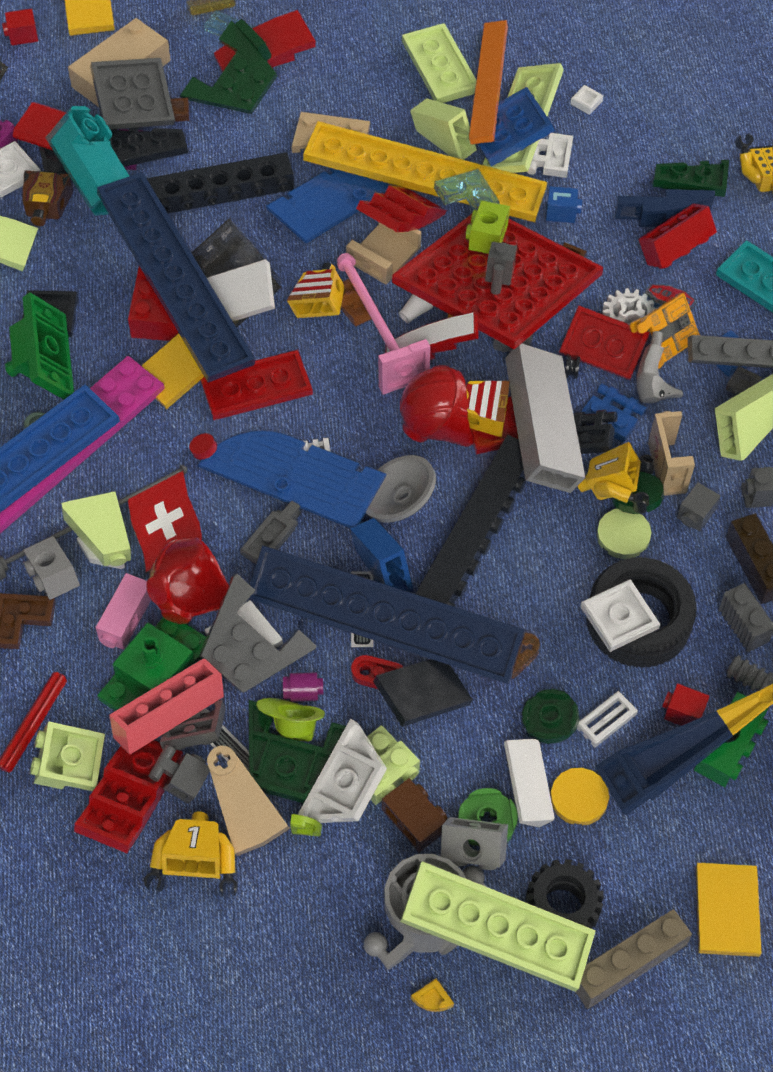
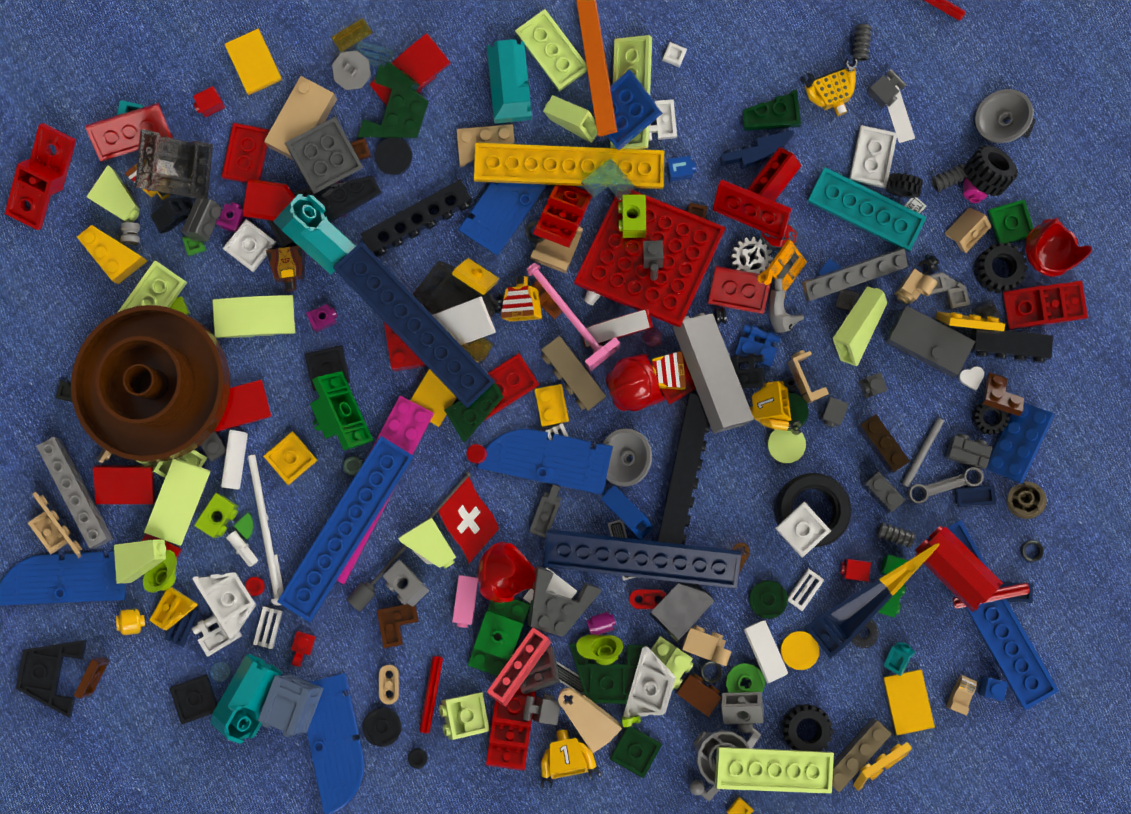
camera: 15 degrees left, 25 degrees up
none -> red tile [221,123,270,183]
none -> magenta brick [306,304,338,332]
none -> light grey piece [332,50,371,90]
none -> black tile [375,138,412,176]
none -> dark green wing [444,383,504,443]
none -> yellow plate [452,258,500,295]
none -> clear yellow bracket [462,337,493,361]
none -> teal brick [487,39,532,124]
none -> black plate [487,294,503,314]
none -> pearl dark grey piece [525,221,545,243]
none -> yellow plate [535,384,569,427]
none -> dark tan brick [541,336,606,412]
none -> dark green tile [609,726,662,779]
none -> clear pink tile [642,327,662,347]
none -> tan hinge [681,625,732,666]
none -> pearl dark grey piece [700,661,722,683]
none -> red plate [712,180,792,240]
none -> clear smoke piece [851,620,879,648]
none -> yellow wing [853,742,912,791]
none -> teal bracket [884,642,916,676]

